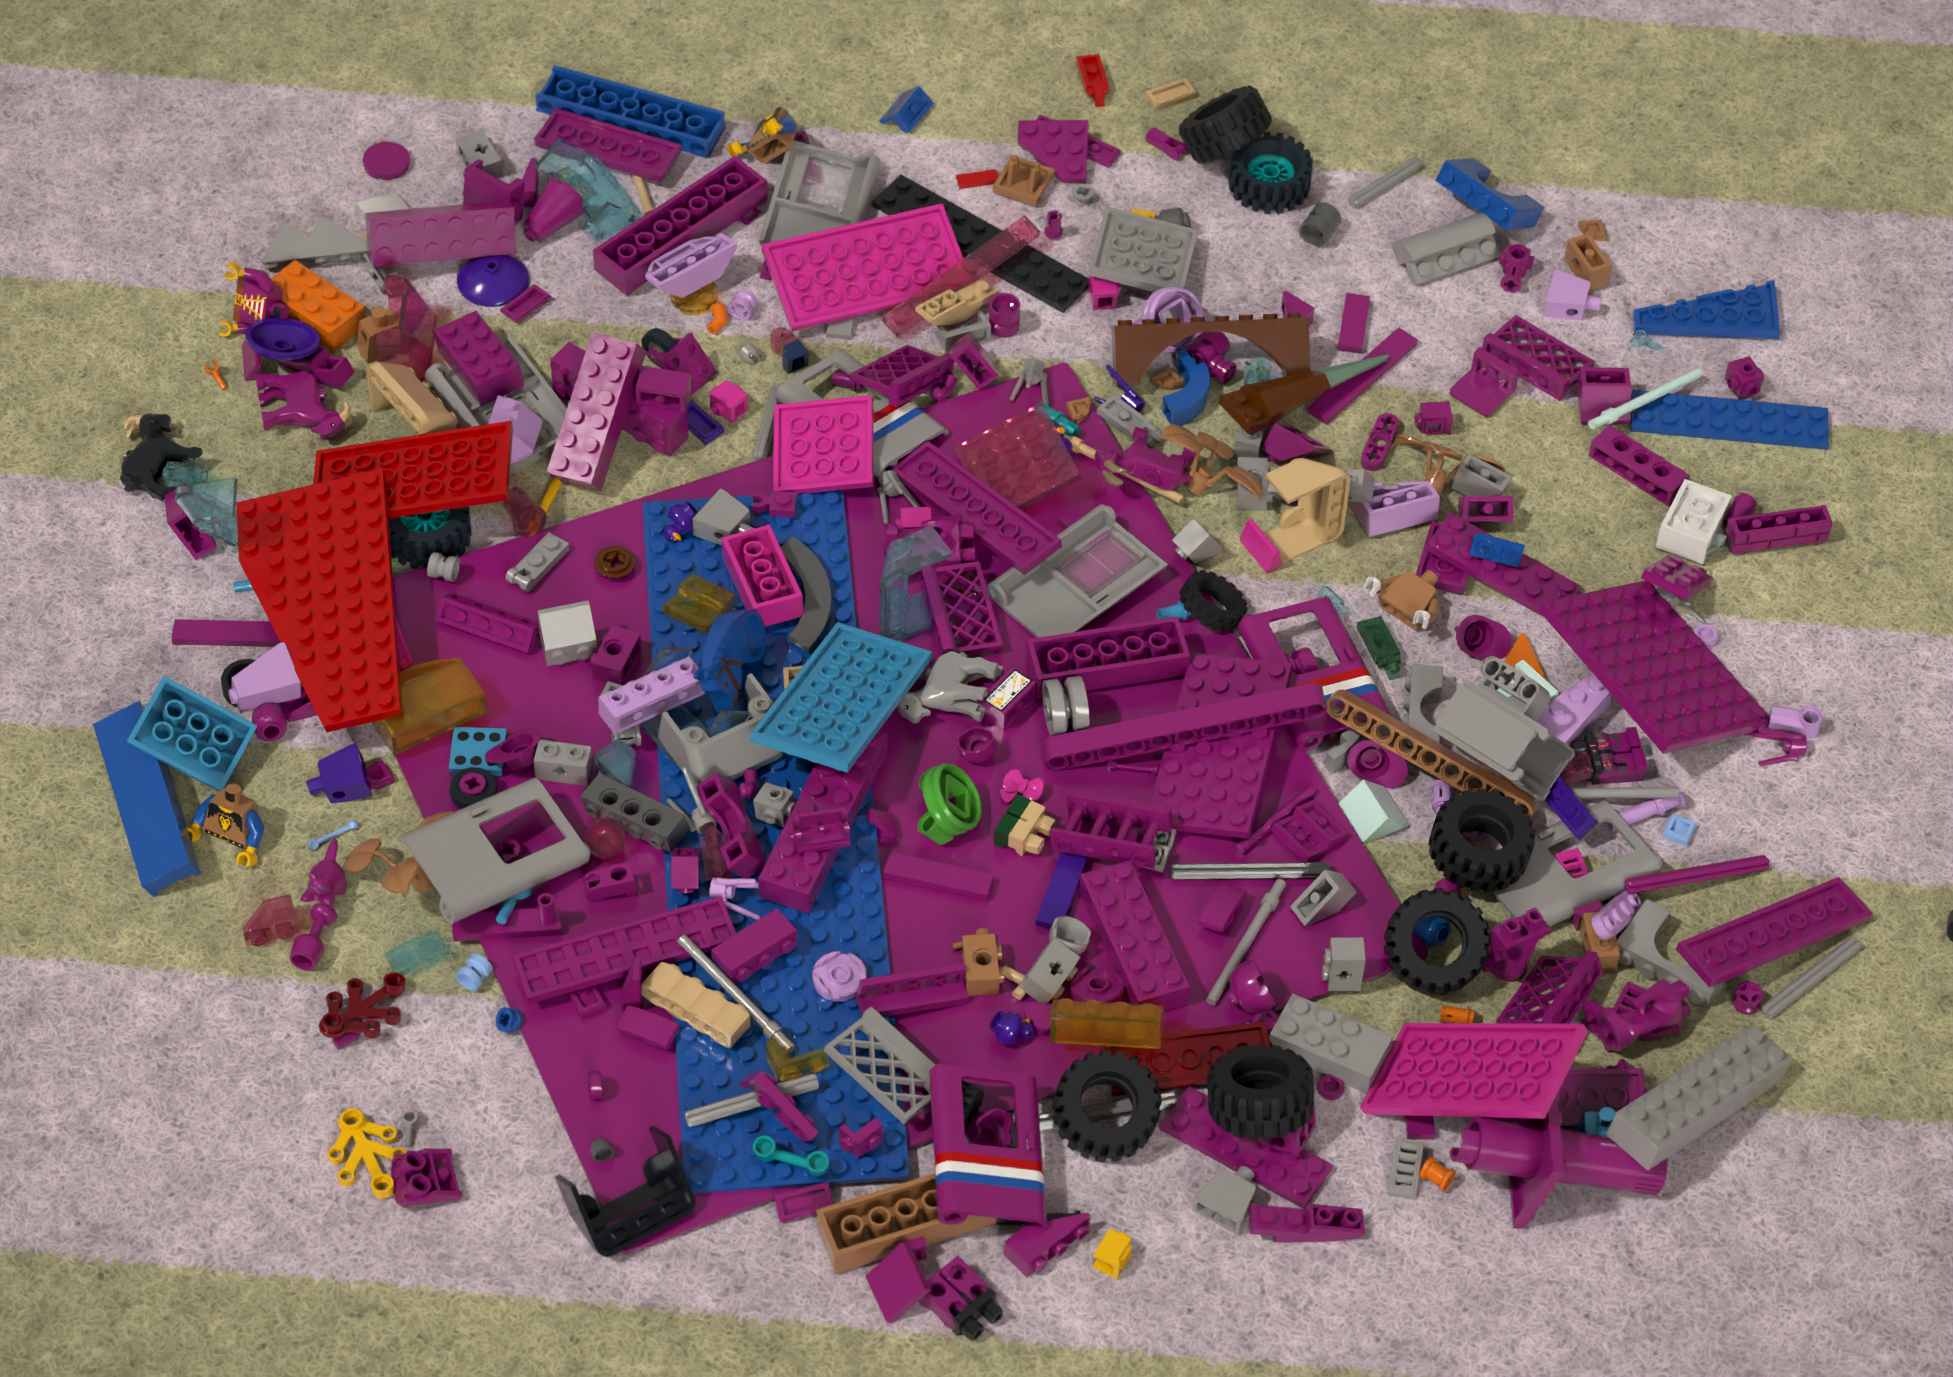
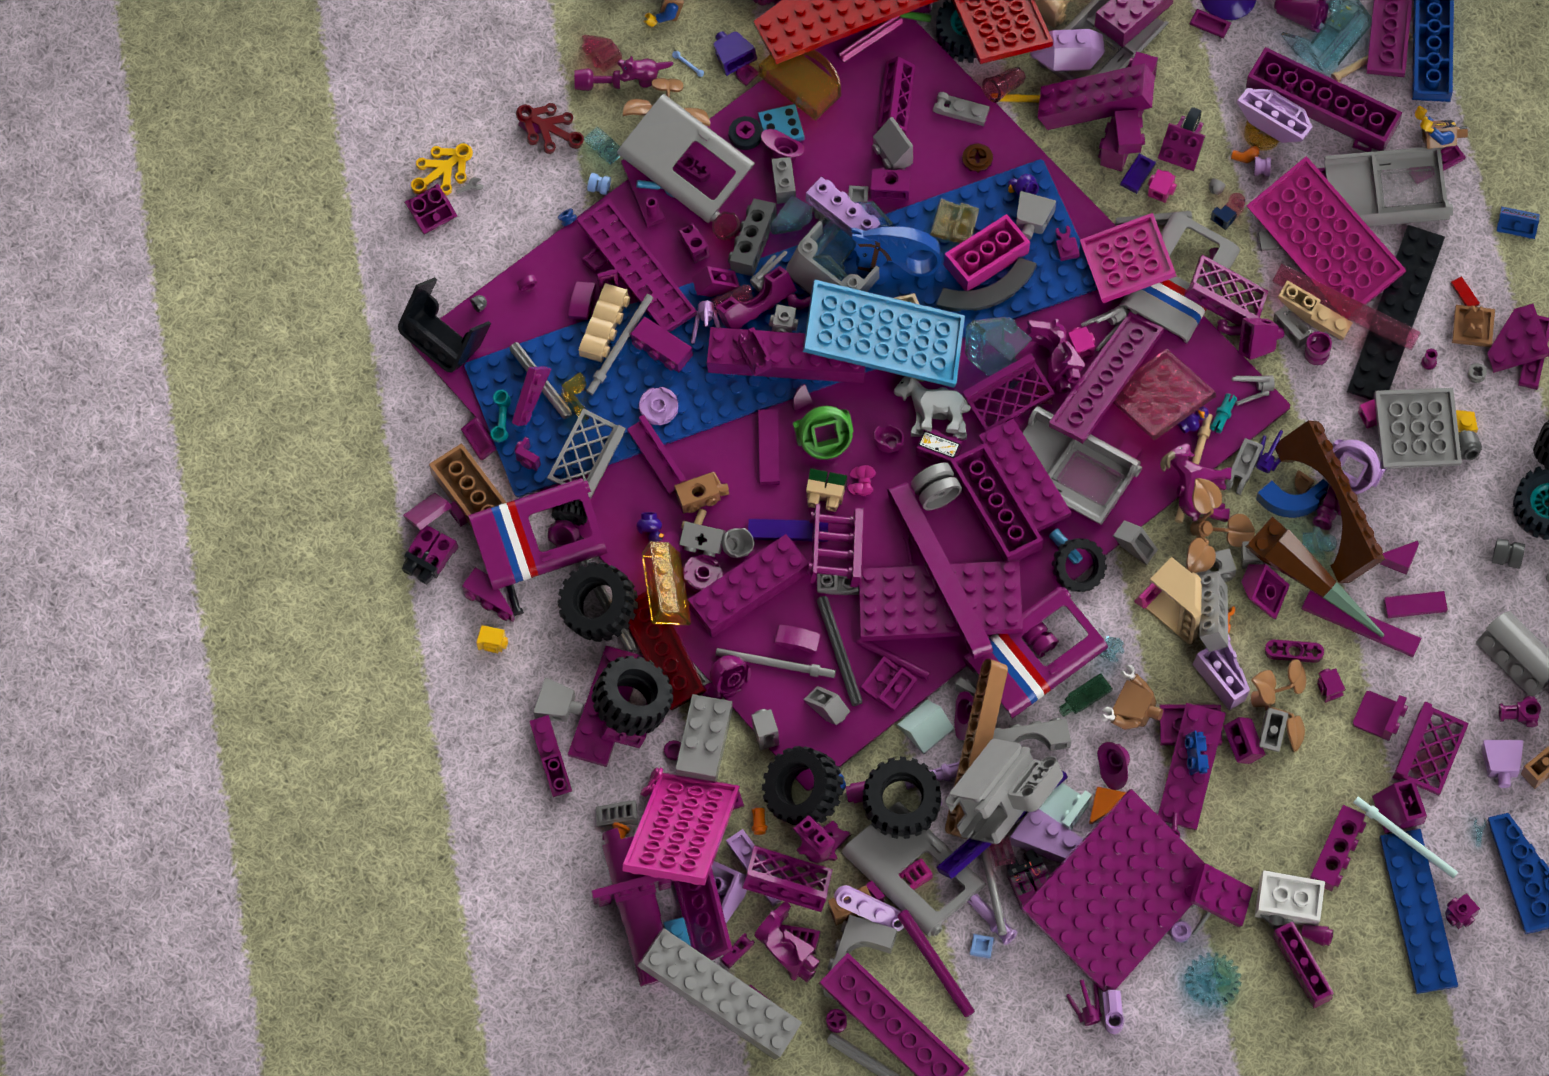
camera: 80 degrees right, 15 degrees up
light grey wheel [427,552,460,582] -> none
medium nougat tile [1066,397,1091,425] -> none
none -> dark pink piece [640,767,663,797]
none -> magenta plate [979,418,1072,532]
none -> clear light blue gear [1185,952,1242,1008]

